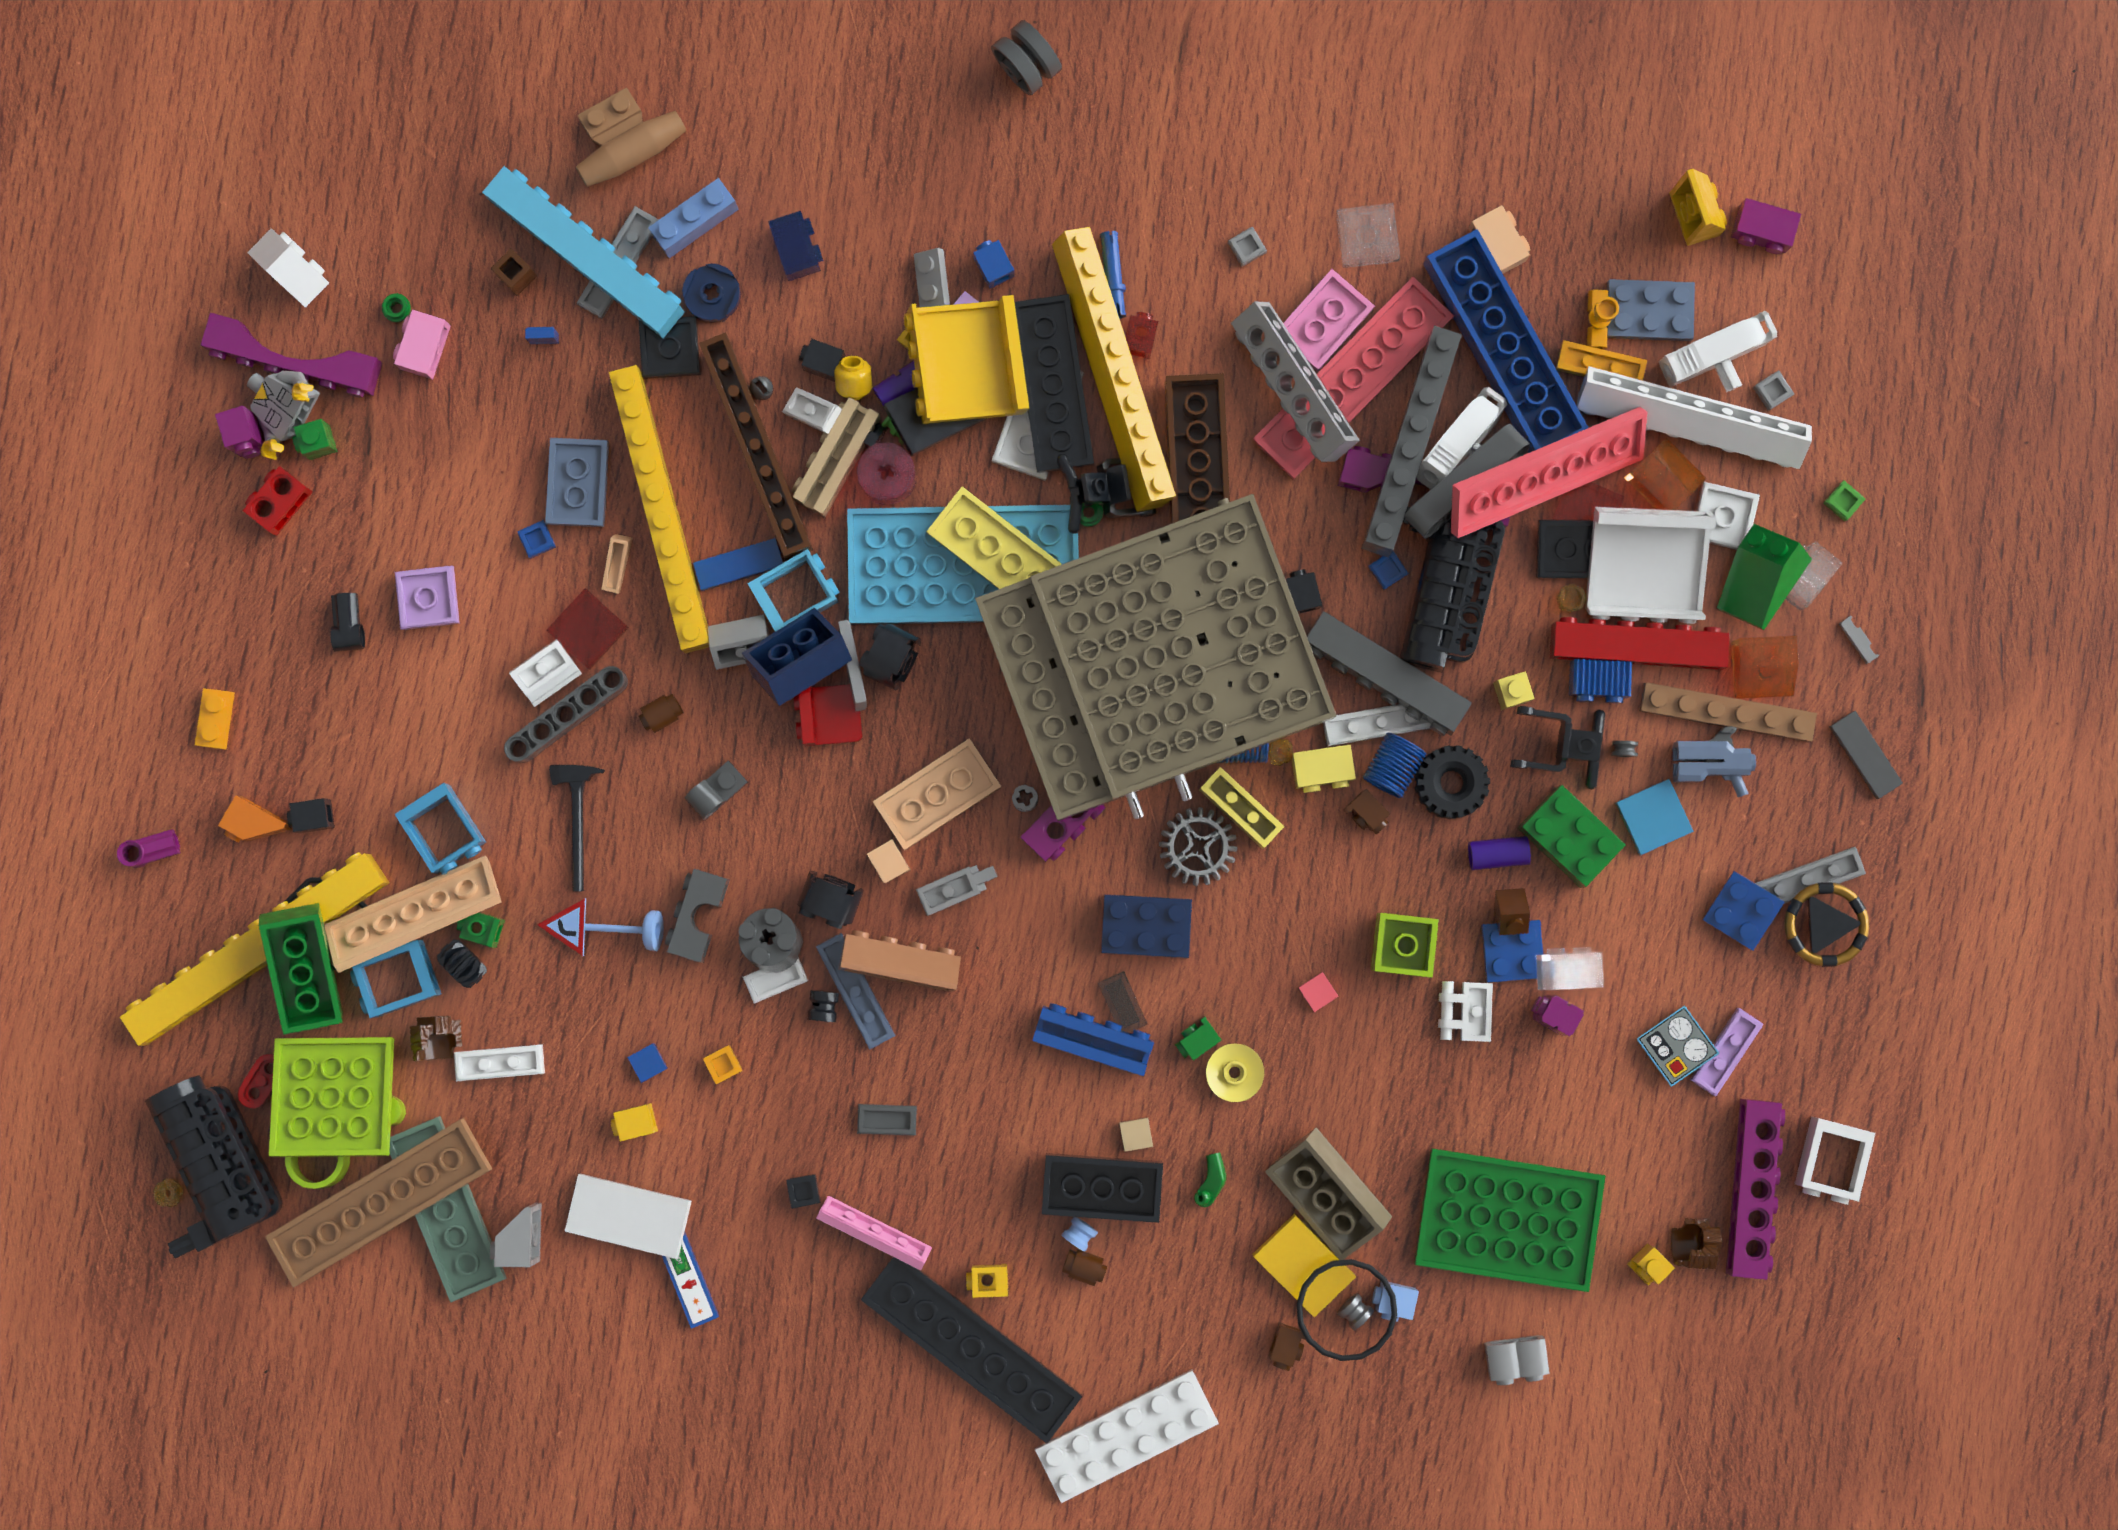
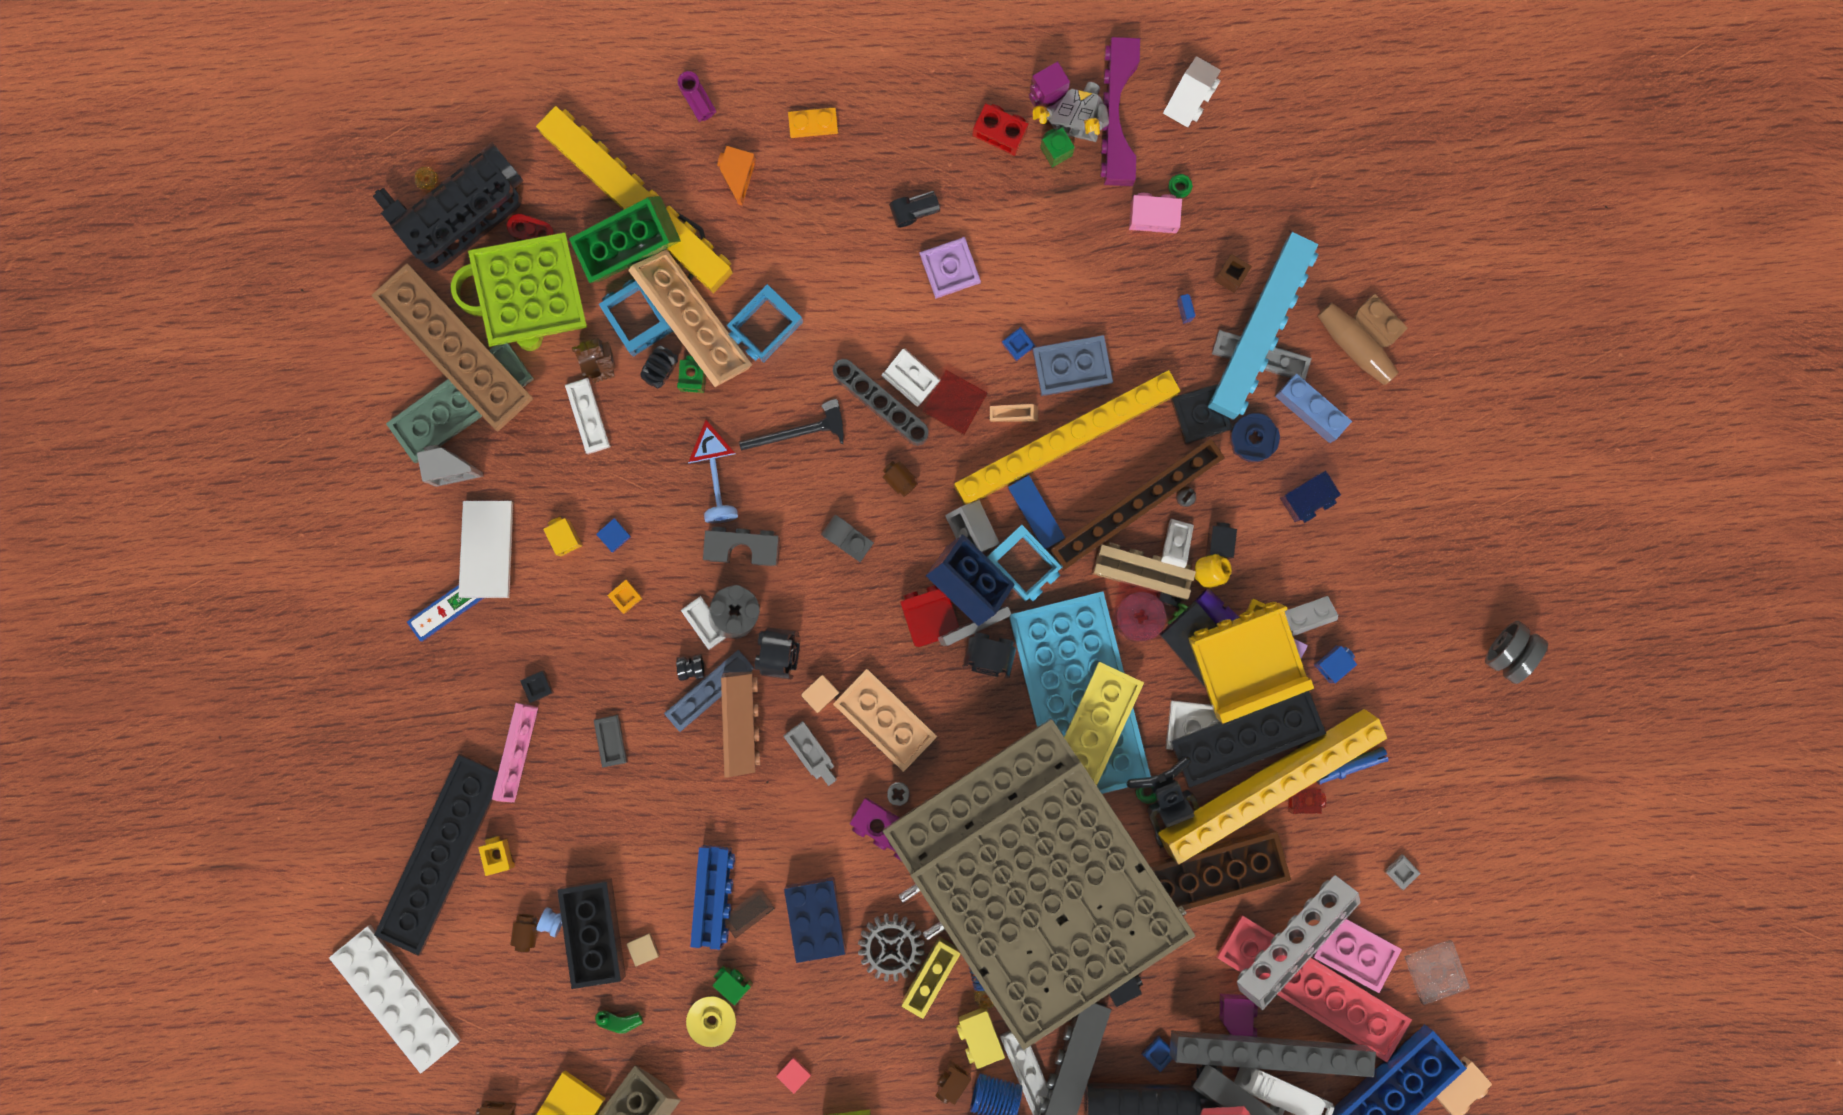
camera: 75 degrees right, 0 degrees up
black brick [287,798,335,833] -> none

